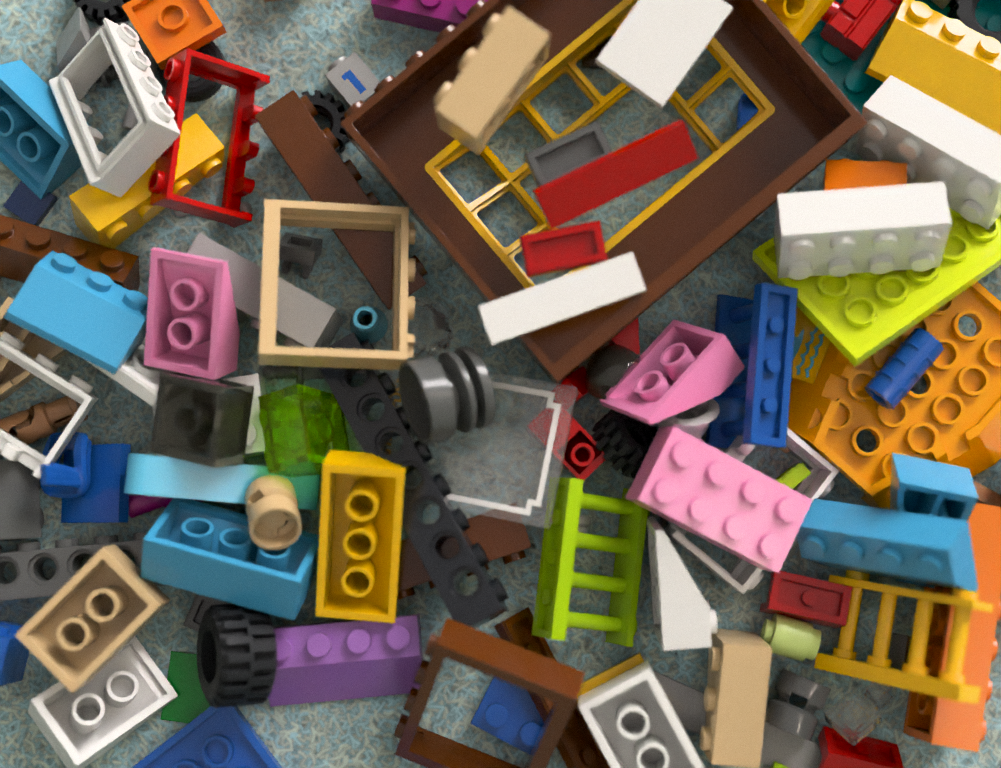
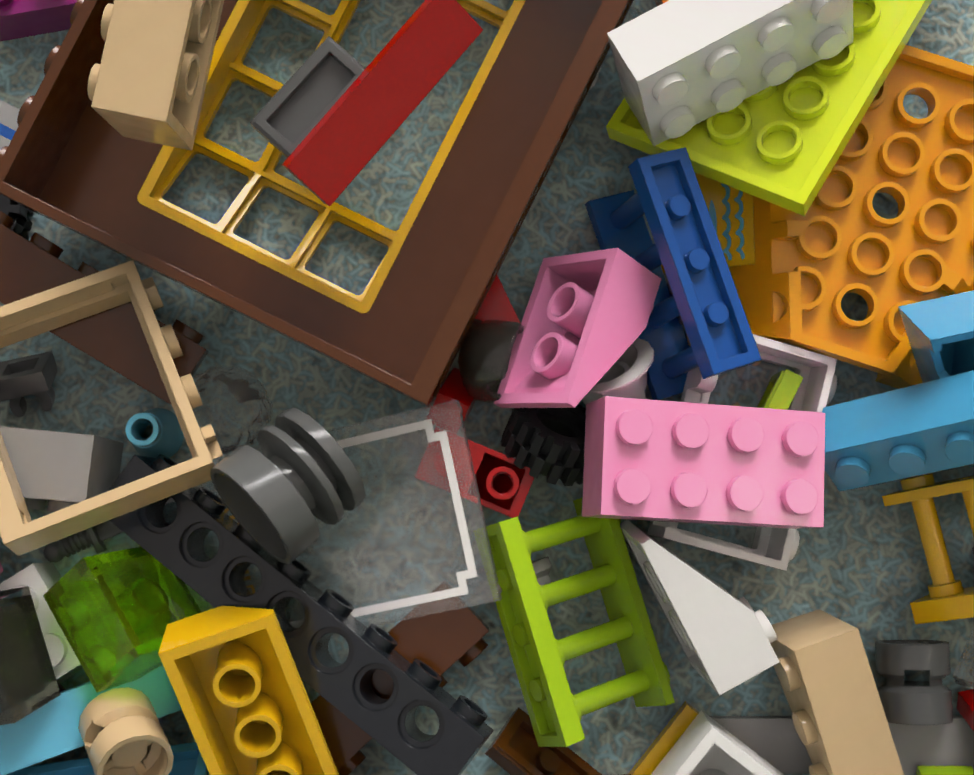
camera: 25 degrees left, 0 degrees up
white tile [478,252,646,346] -> none
red tile [520,220,608,278] -> none
red panel [759,570,853,629] -> none
yellowish green brick [760,613,822,662] -> none
blue axle [865,328,944,410] -> none

